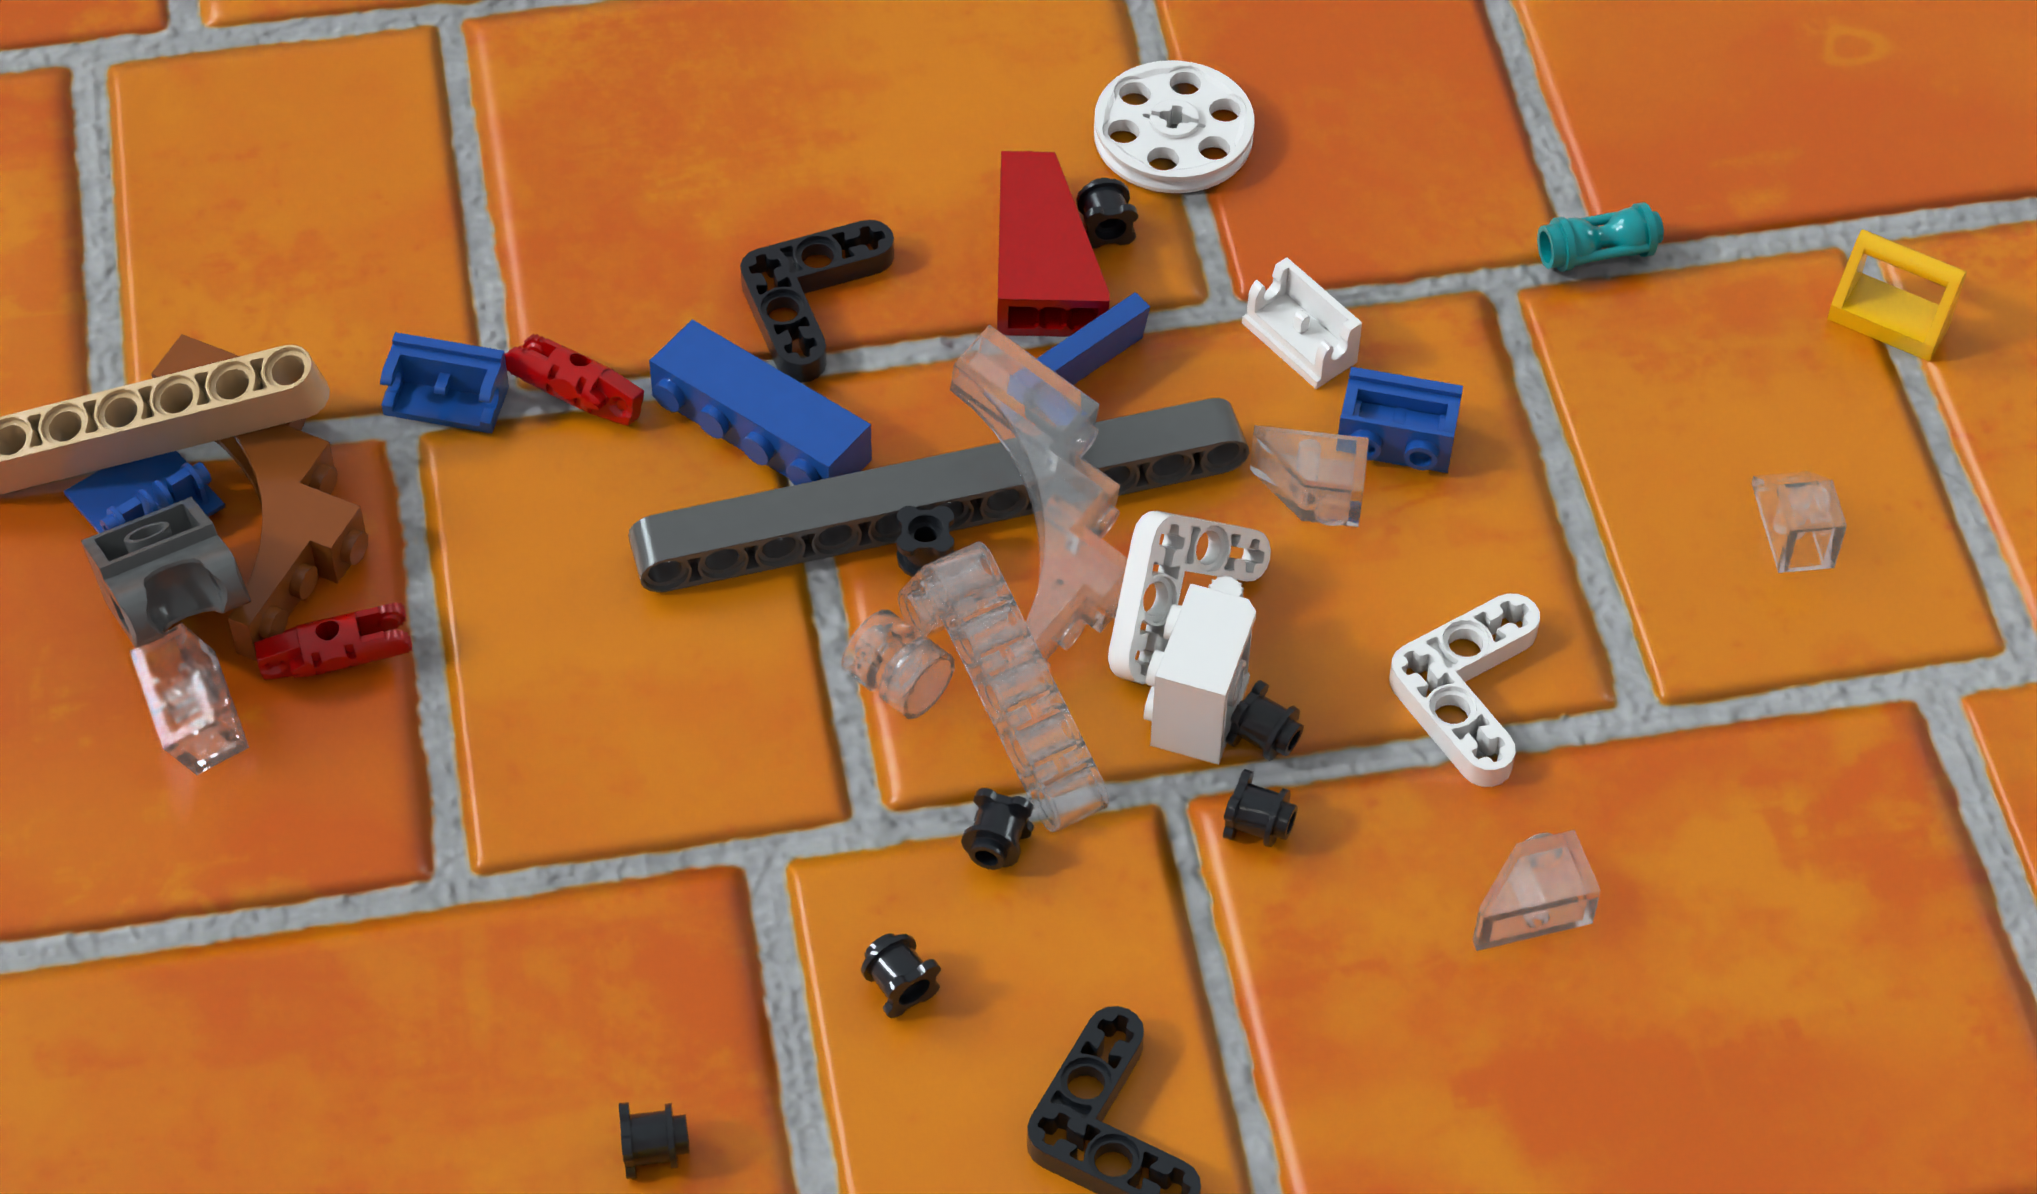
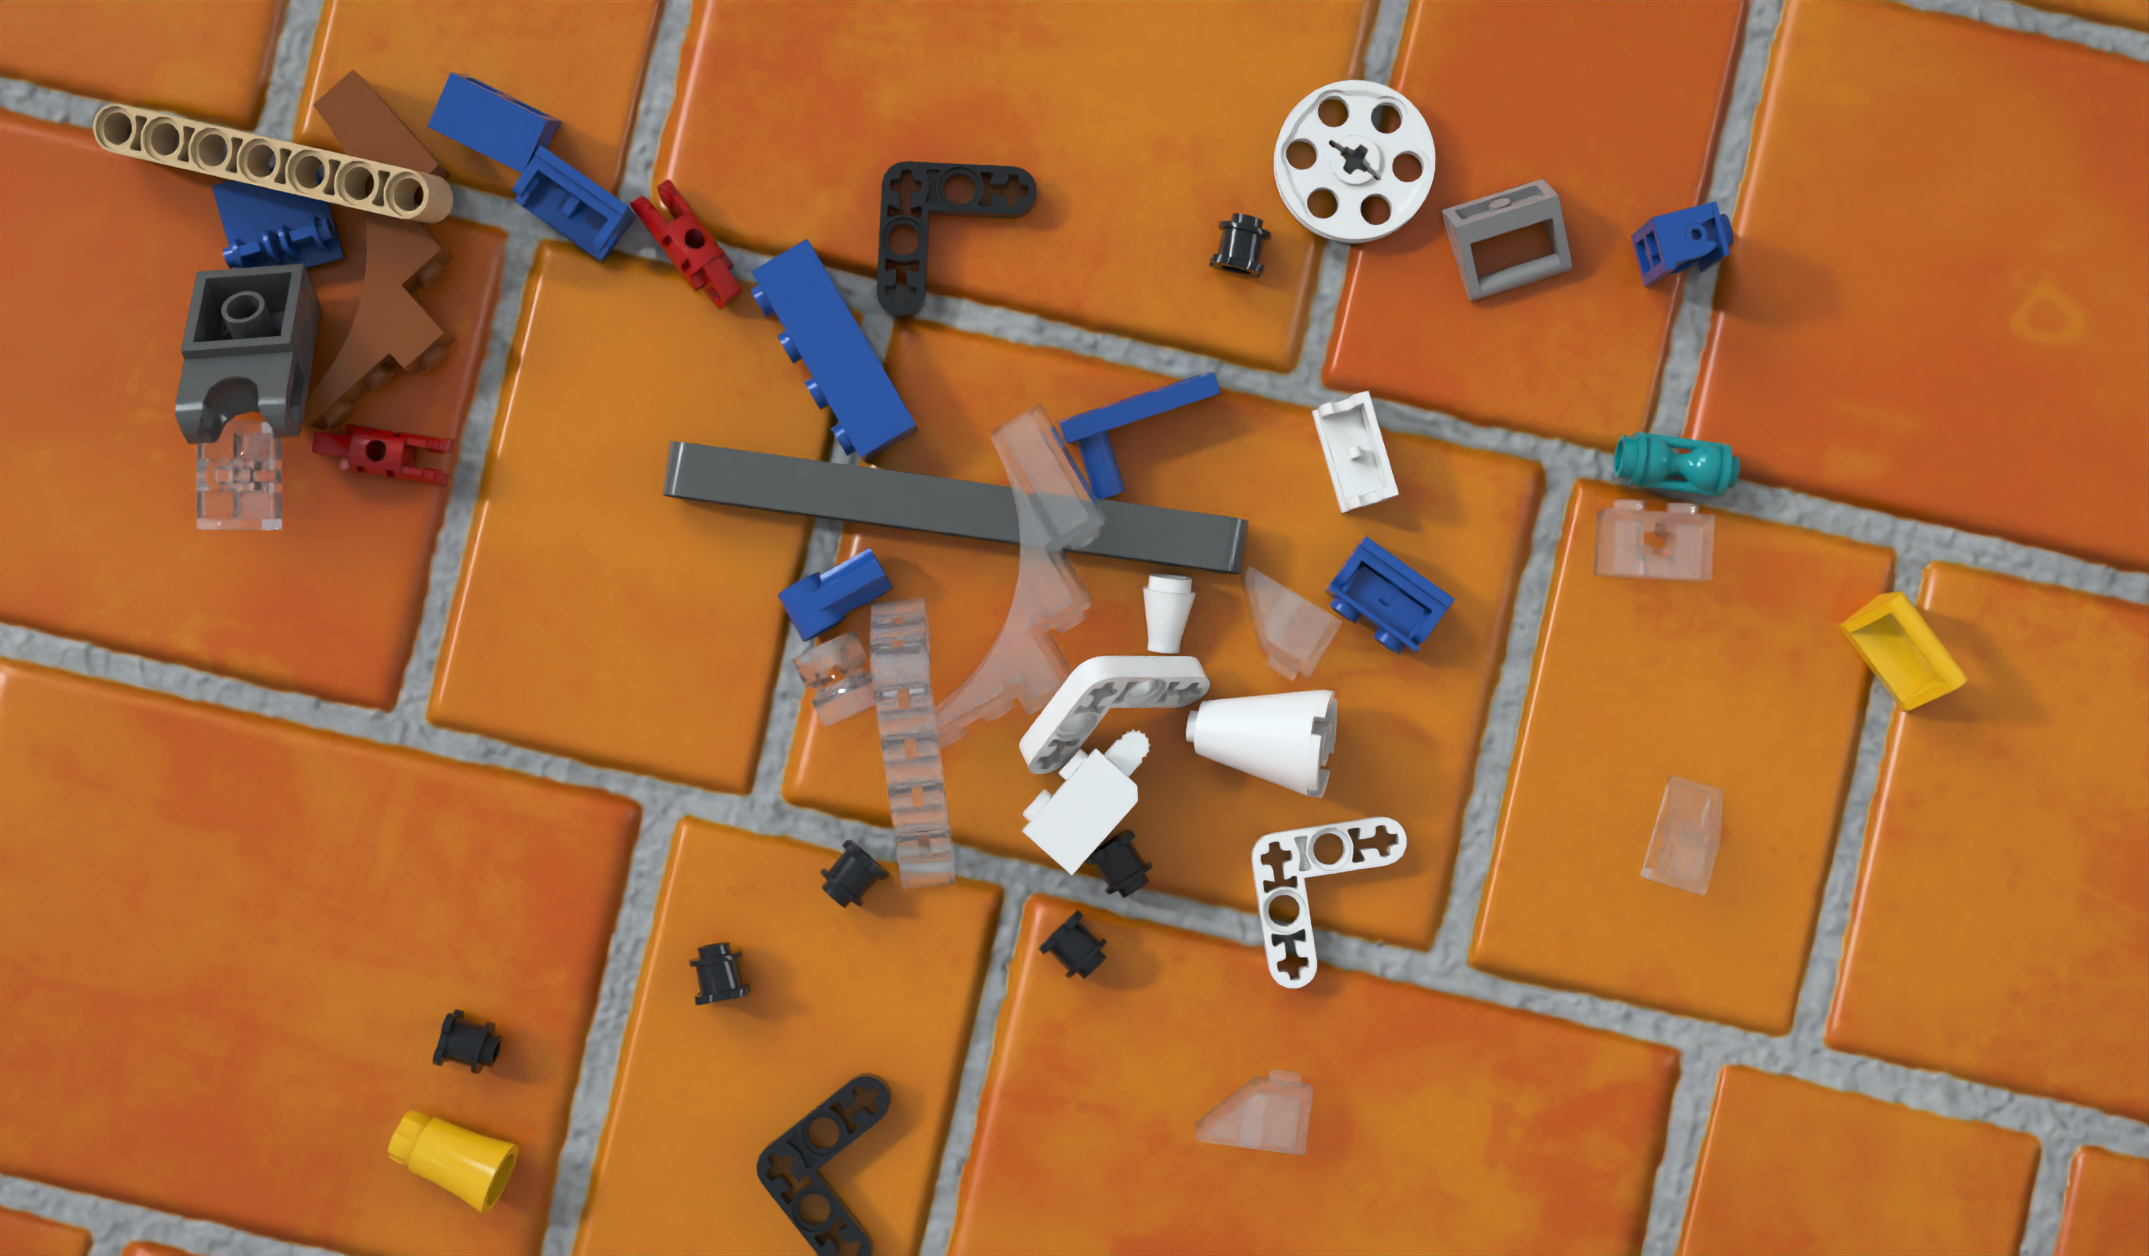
camera: 25 degrees right, 35 degrees up
black brick [896,506,955,580] -> none
red slope [997,151,1110,337] -> none
none -> blue hinge [427,73,561,173]
none -> blue piece [777,548,893,642]
none -> white cone [1143,573,1196,654]
none -> white cone [1186,689,1337,798]
none -> light grey tile [1442,179,1573,302]
none -> clear brick [1593,500,1715,582]
none -> blue hinge [1631,201,1733,287]

